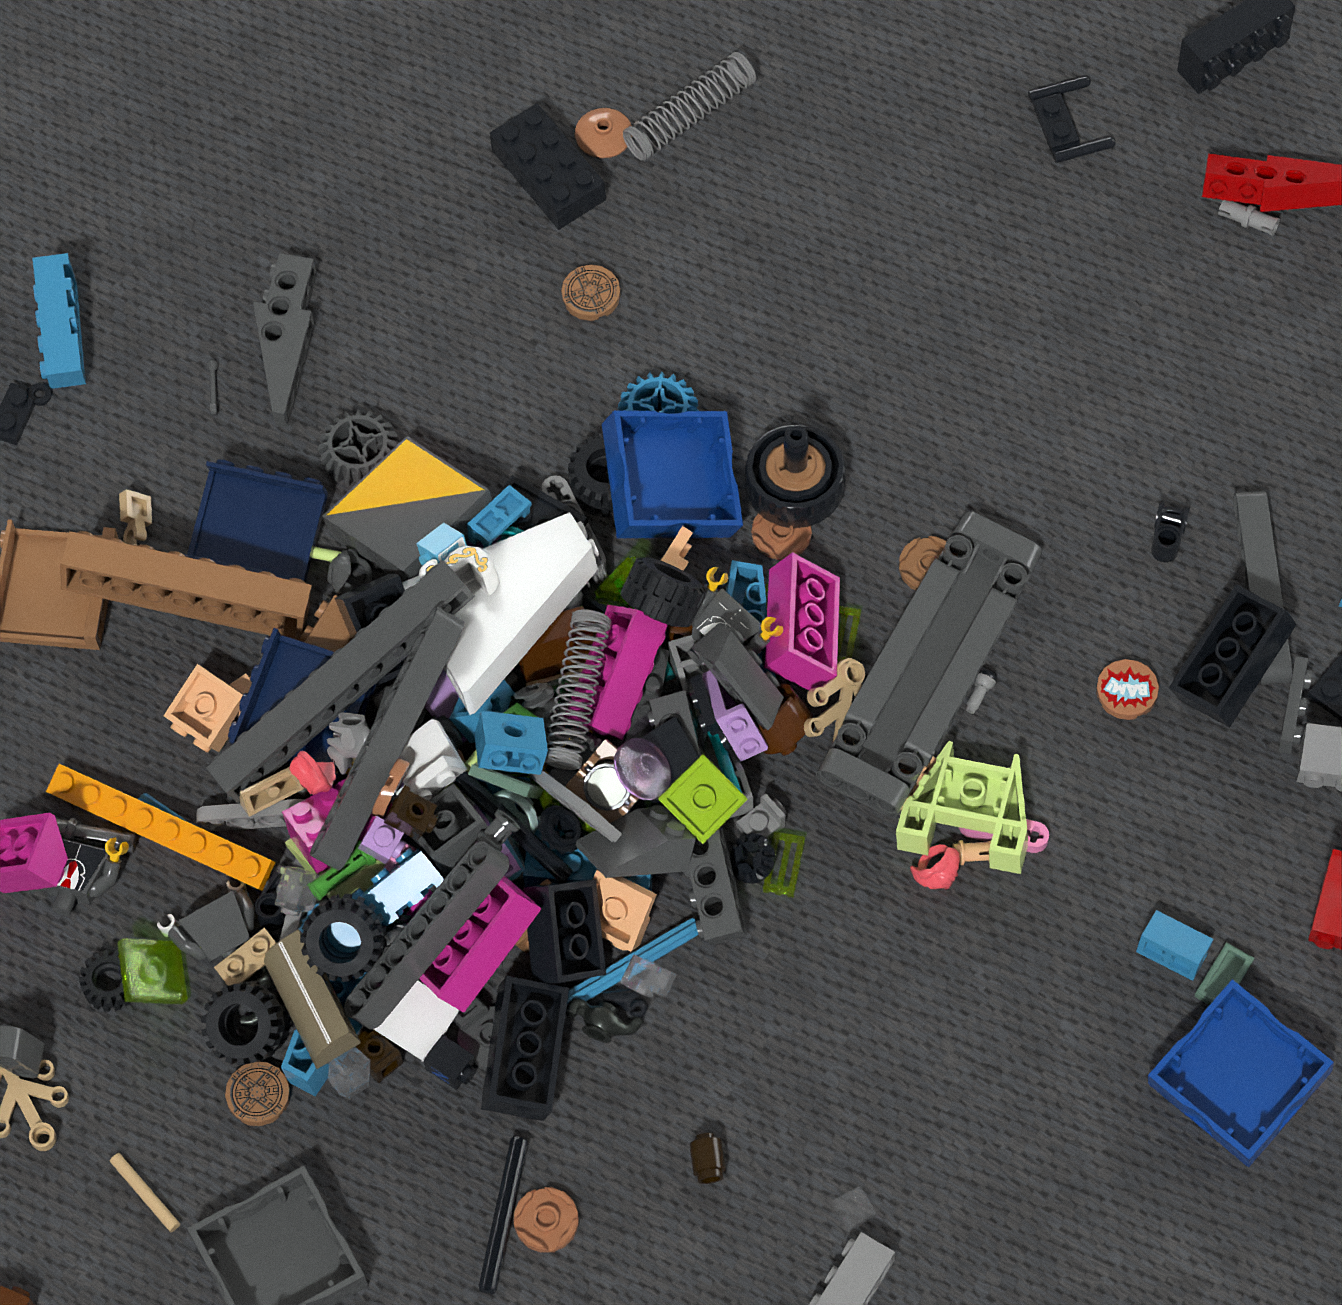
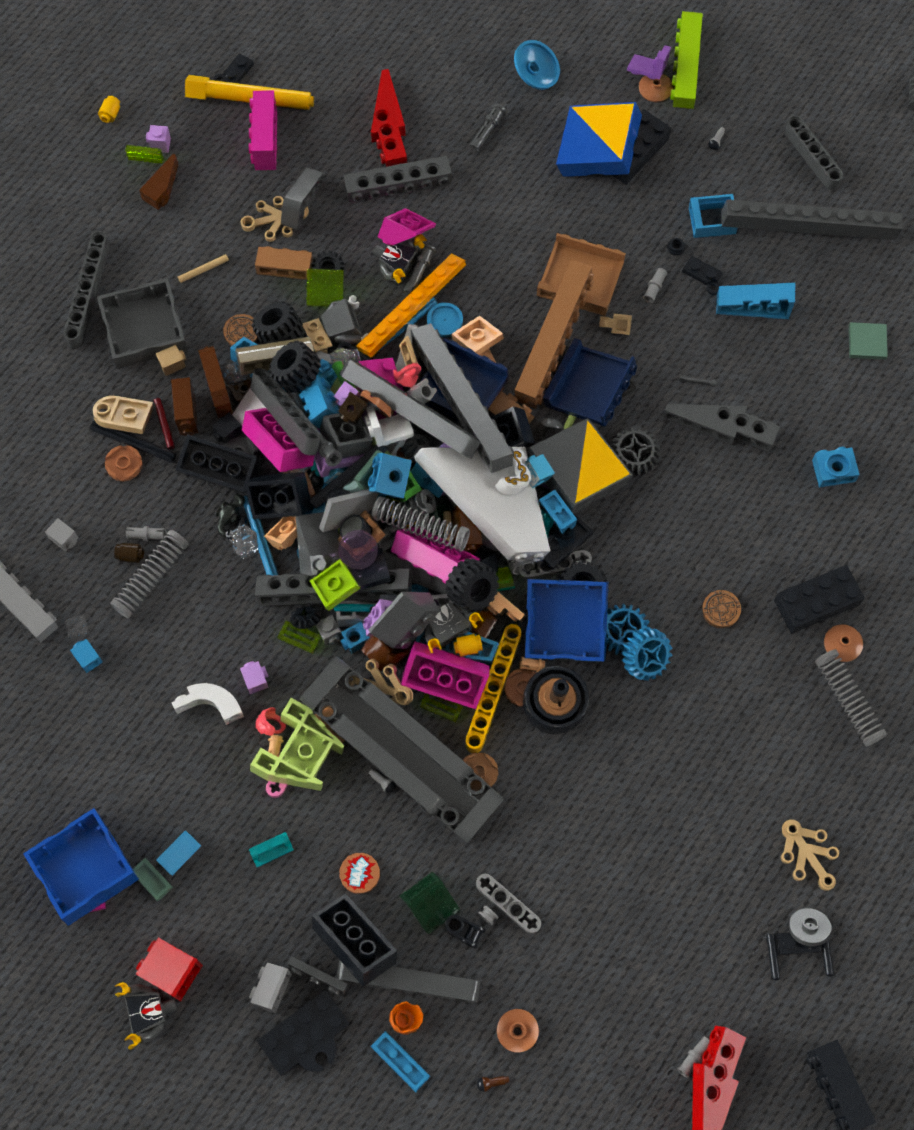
camera: 100 degrees right, 5 degrees up
none -> light grey brick [45,518,78,552]
none -> dark azure brick [70,639,103,673]
none -> tan plate [93,396,154,434]
none -> light grey piece [110,530,189,618]
none -> light grey pin [126,526,166,541]
none -> dark red bar [153,398,175,450]
none -> tan brick [156,345,187,376]
none -> reddish brown brick [171,377,199,436]
none -> white arch [171,683,244,725]
none -> reddish brown piece [198,346,233,418]
none -> lavender brick [240,661,269,694]
none -> teal hinge [249,832,294,867]
none -> medium nougat brick [255,246,313,280]
none -> dark azure brick [340,621,369,654]
none -> orange hair [389,1001,423,1035]
none -> clear green bracket [400,872,460,934]
none -> dark azure piece [427,303,463,337]
none -> yellow brick [453,634,483,657]
none -> yellow beam [466,624,521,753]
none -> light grey beam [476,874,541,934]
none -> light grey bush [478,906,499,926]
none -> nougat dish [497,1009,539,1053]
none -> light nougat pin [519,656,545,672]
none -> dark azure gear [621,627,673,681]
none -> light grey pin [643,268,667,303]
none -> tan plant [781,820,839,891]
none -> piece [789,908,831,946]
none -> dark azure brick [812,447,860,488]
none -> sand green tile [849,322,888,360]

